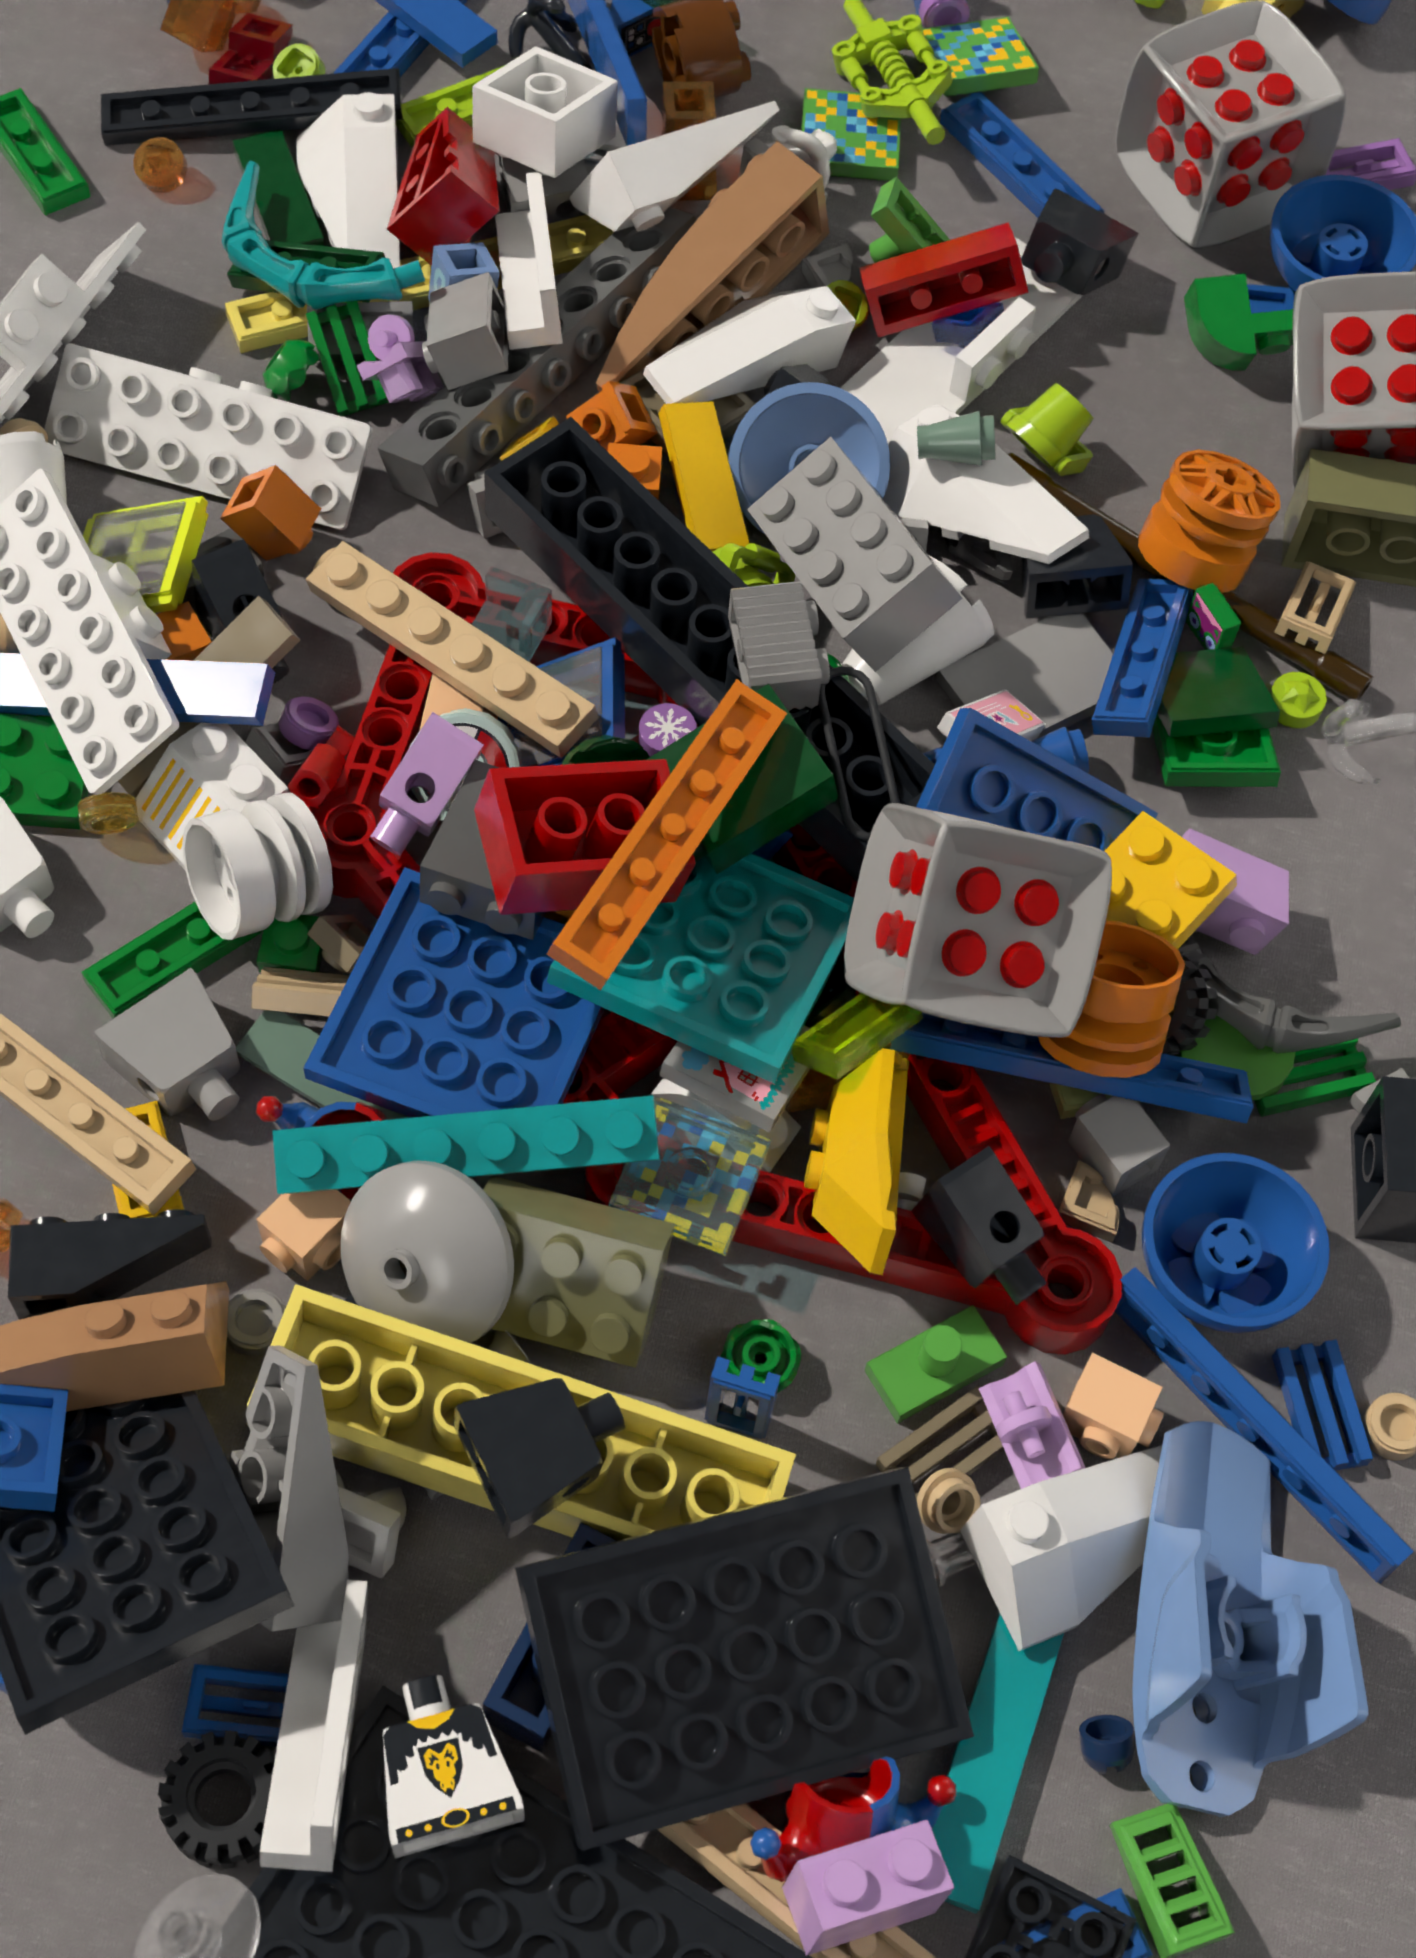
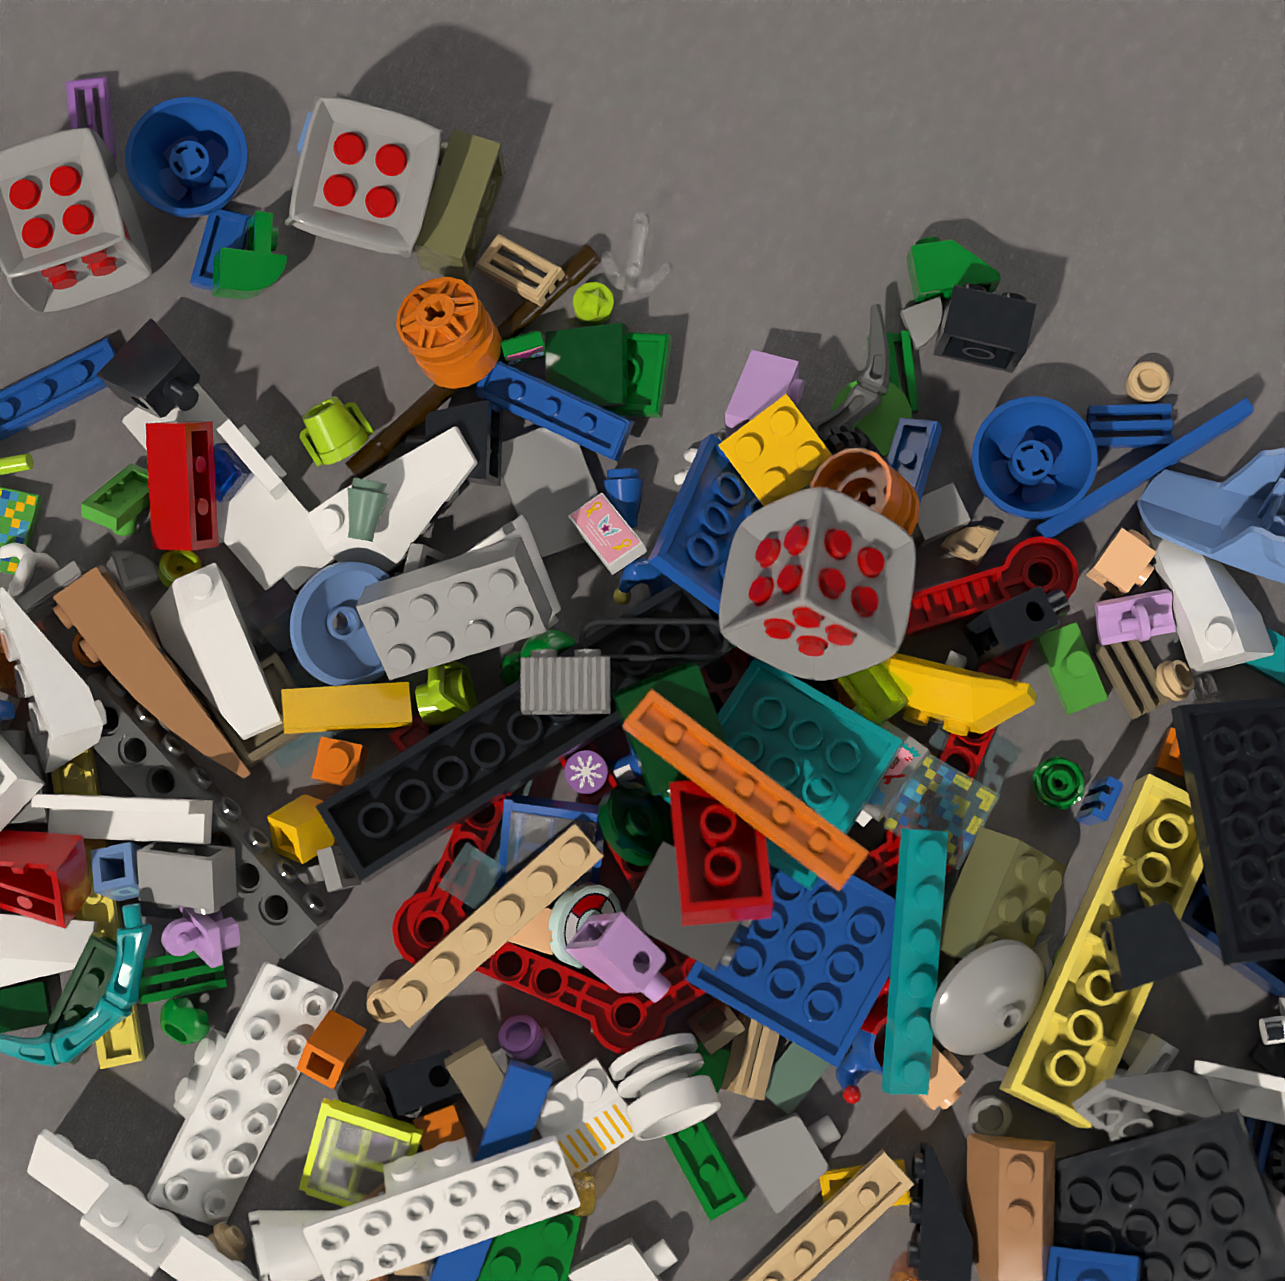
camera: 75 degrees left, 20 degrees up
red bar [288,725,355,807] -> none
orange brick [566,381,658,452] -> none

